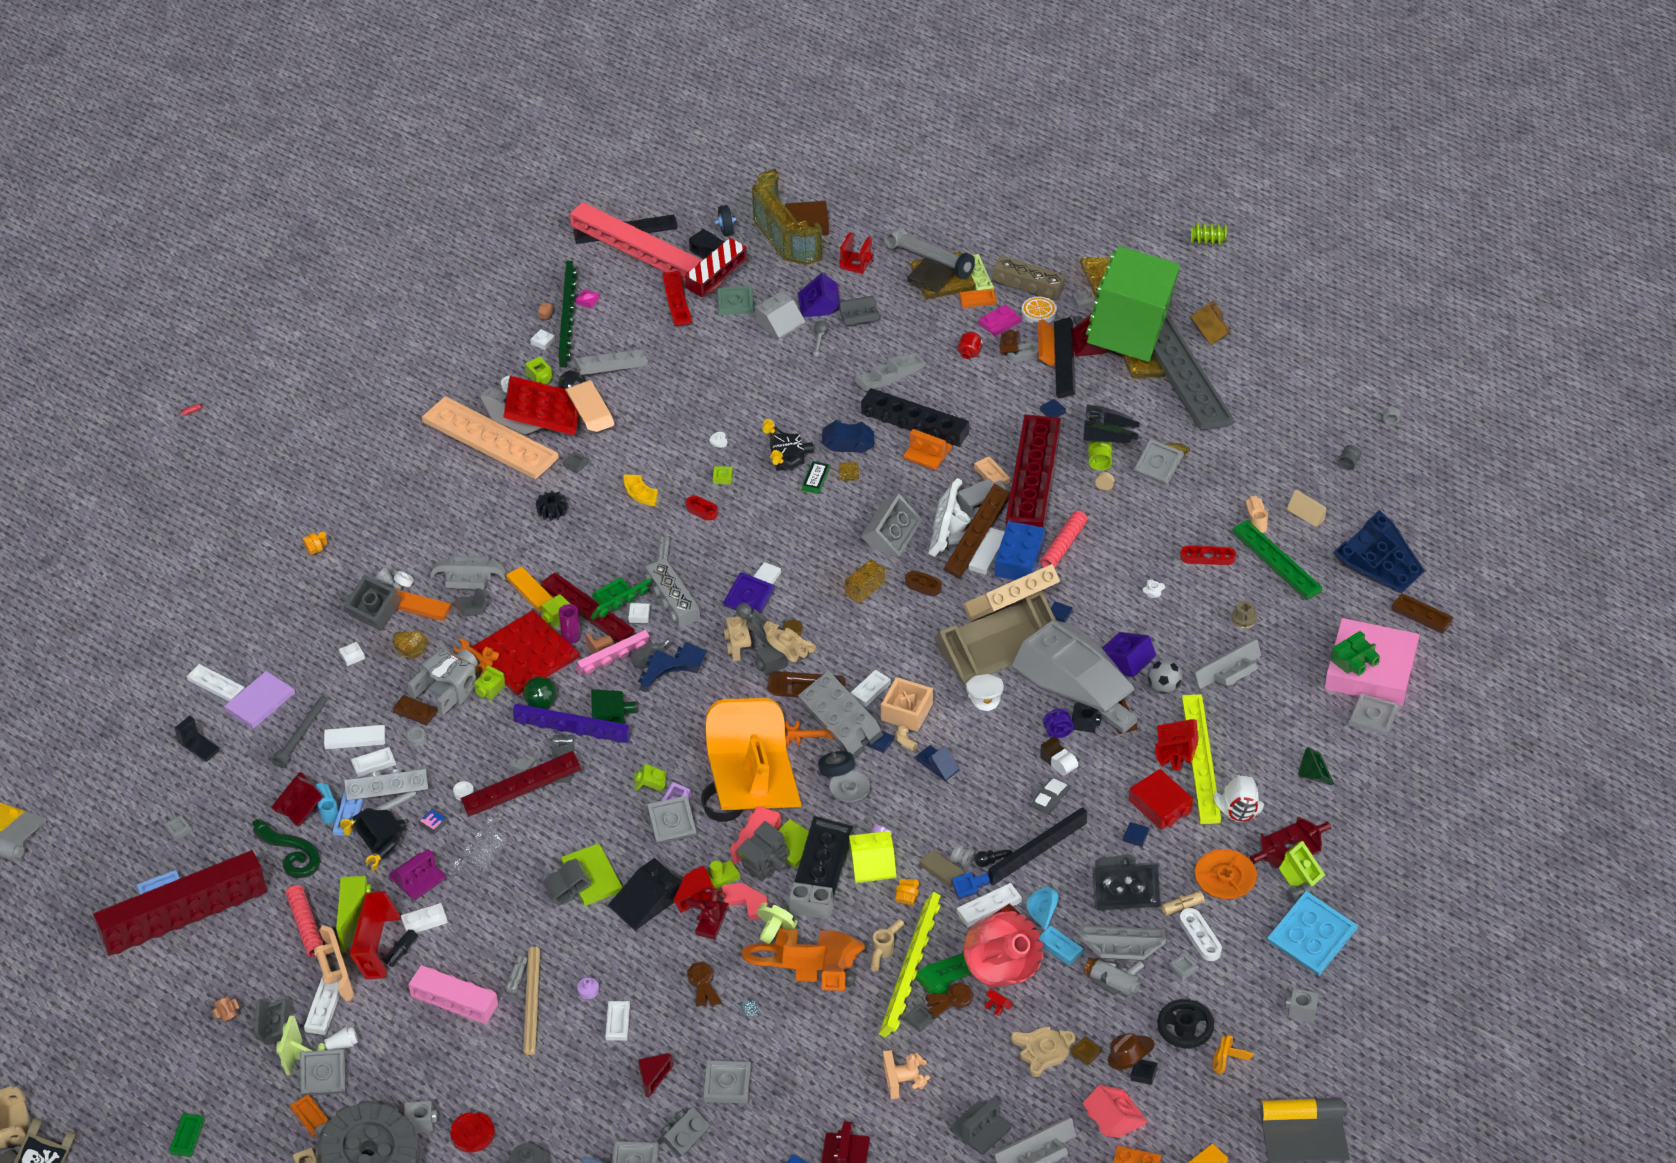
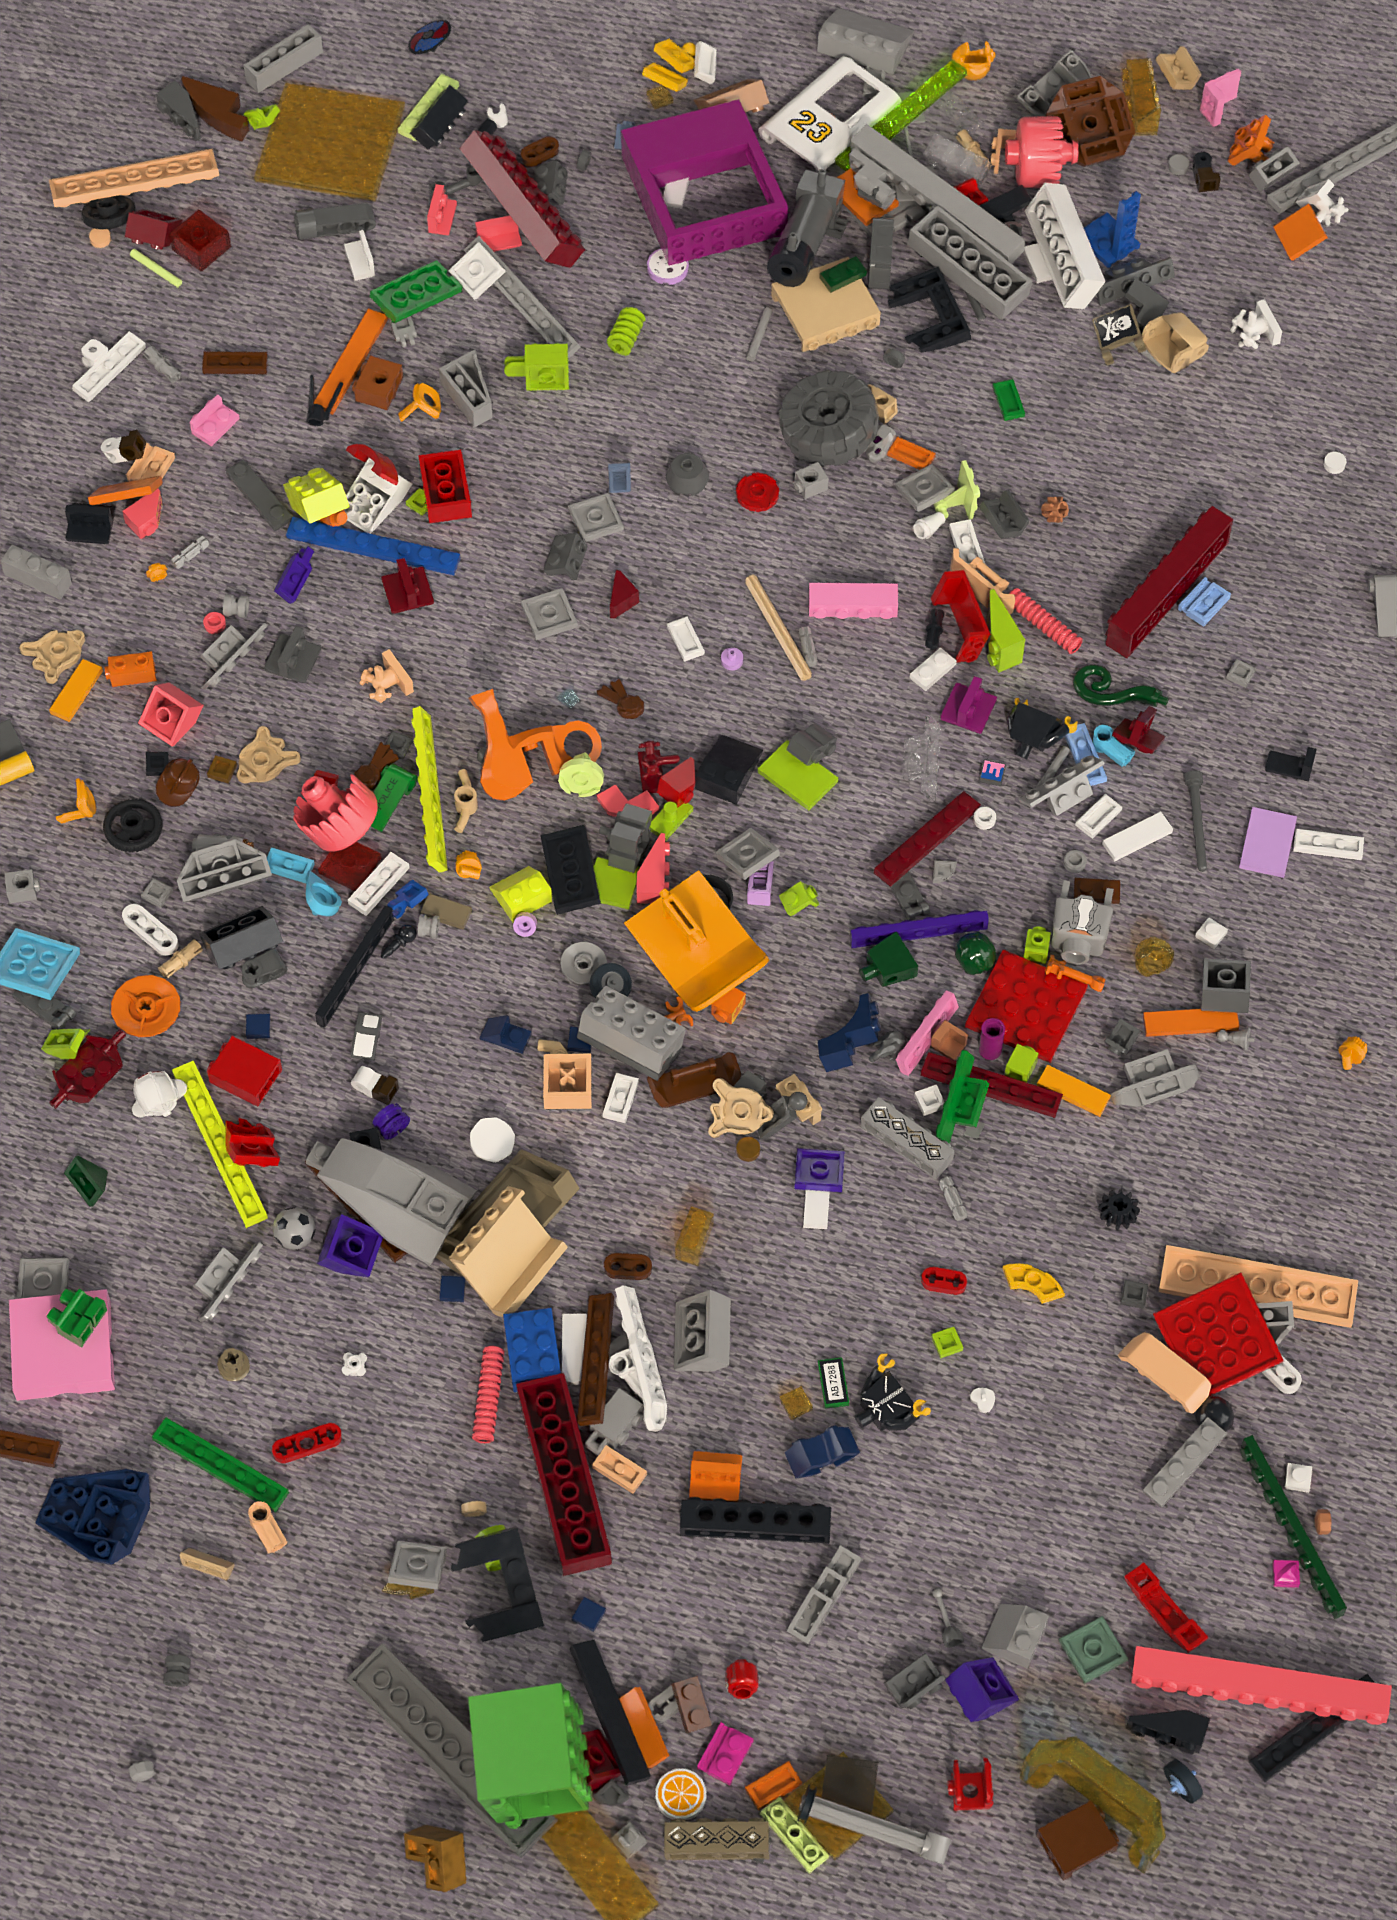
camera: 155 degrees right, 15 degrees up
white tile [393,571,414,587] -> none
lime brick [525,357,553,384] -> none
brick [685,238,747,297] -> none
light grey piece [788,882,834,919] -> none

